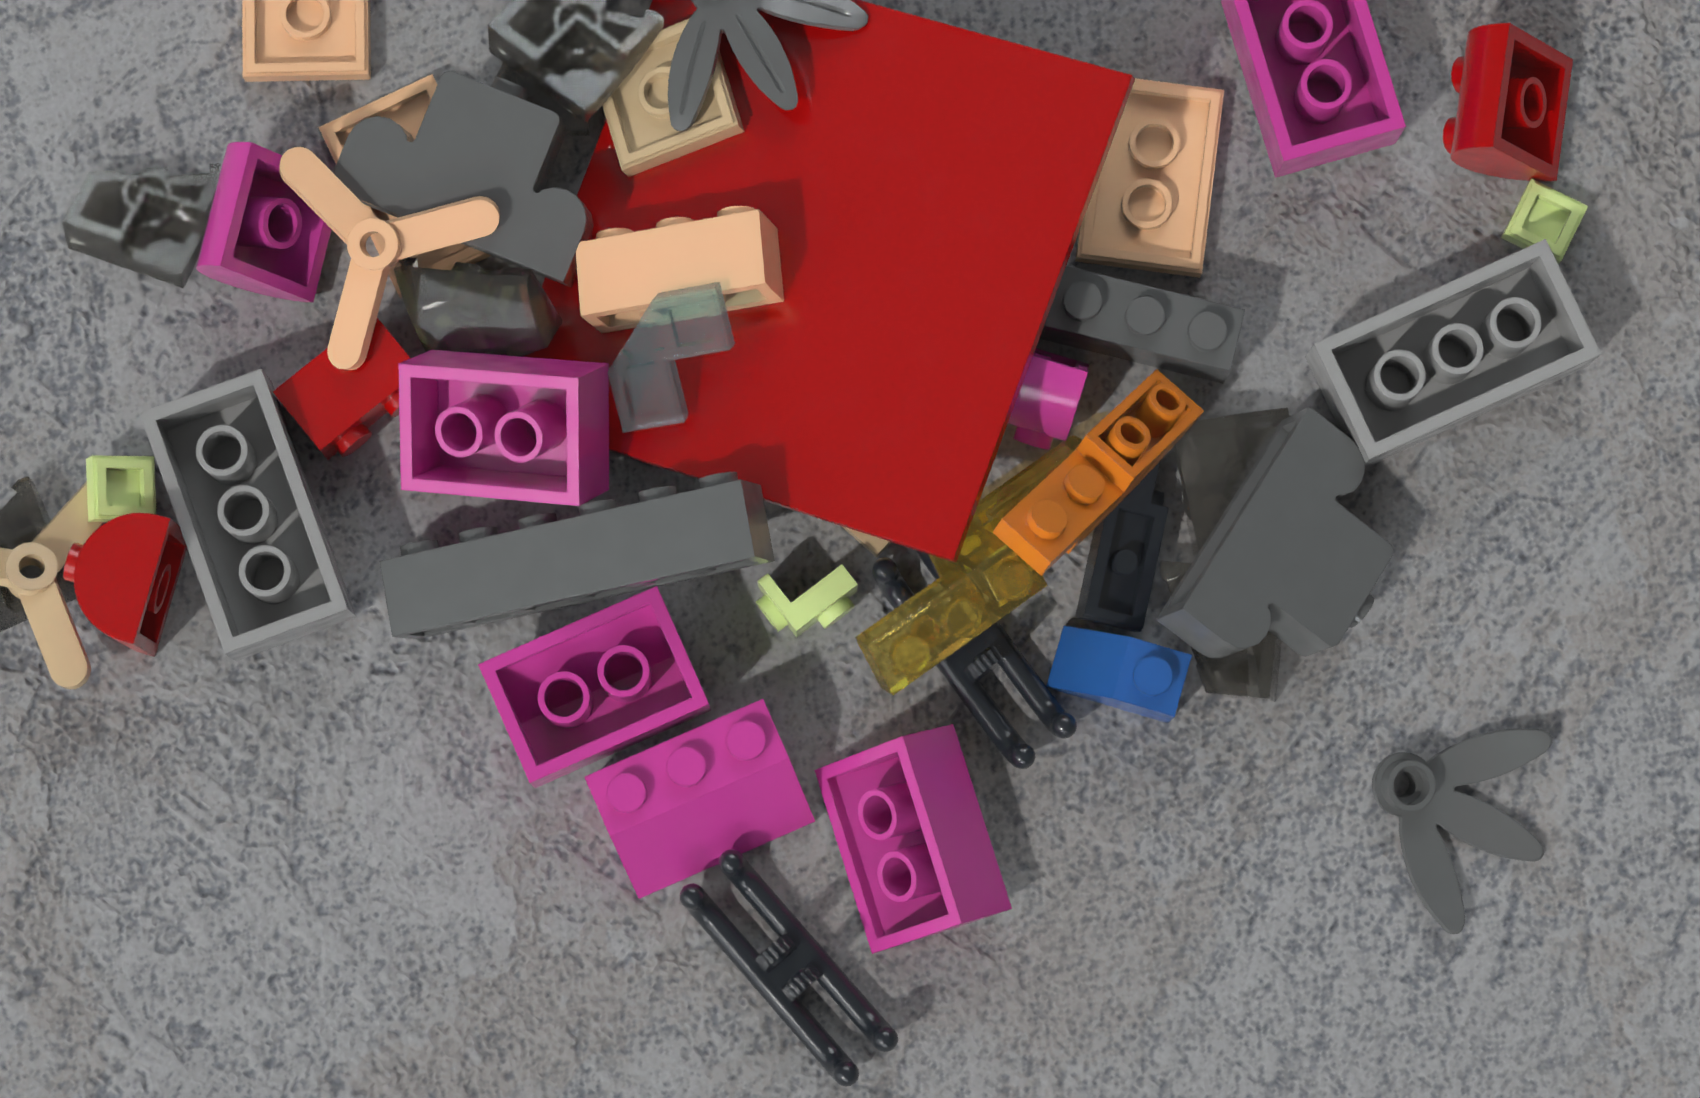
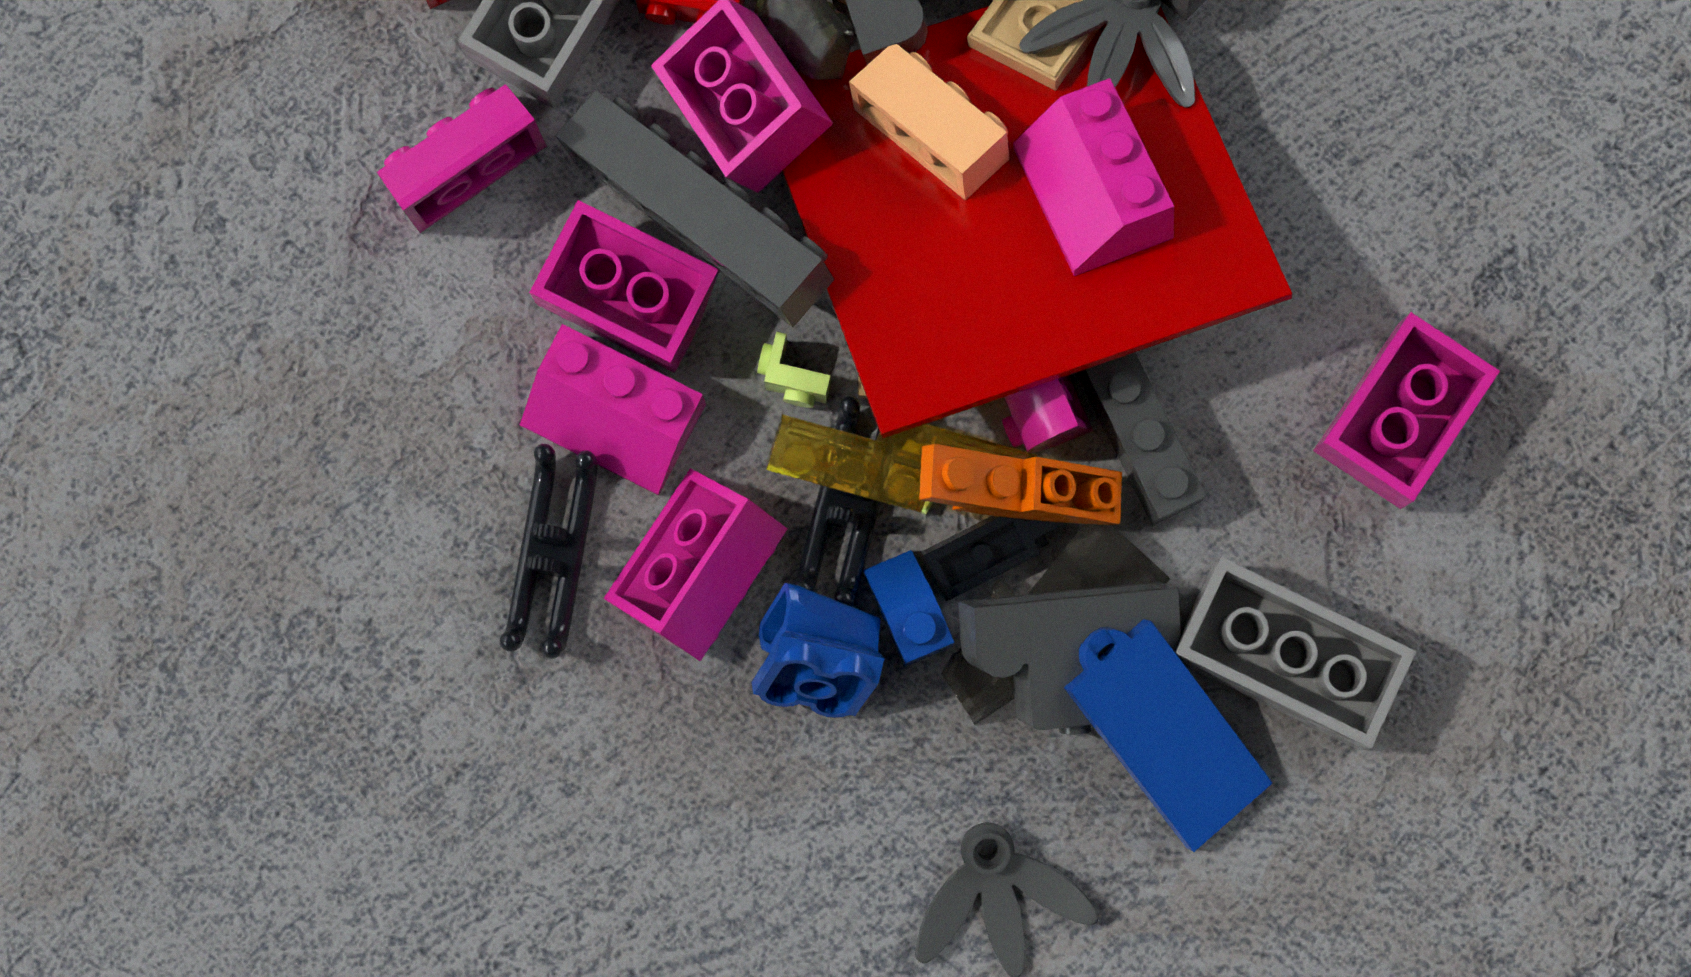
camera: 55 degrees right, 0 degrees up
clear light blue tile [607,282,735,433] -> none
light nougat tile [1075,78,1224,278] -> none
red brick [1443,23,1573,181] -> none
yellowish green tile [1501,178,1588,264] -> none
none -> dark pink slope [377,84,547,233]
none -> blue piece [751,583,885,718]
none -> dark pink slope [1013,78,1174,276]
none -> blue piece [1064,619,1273,852]

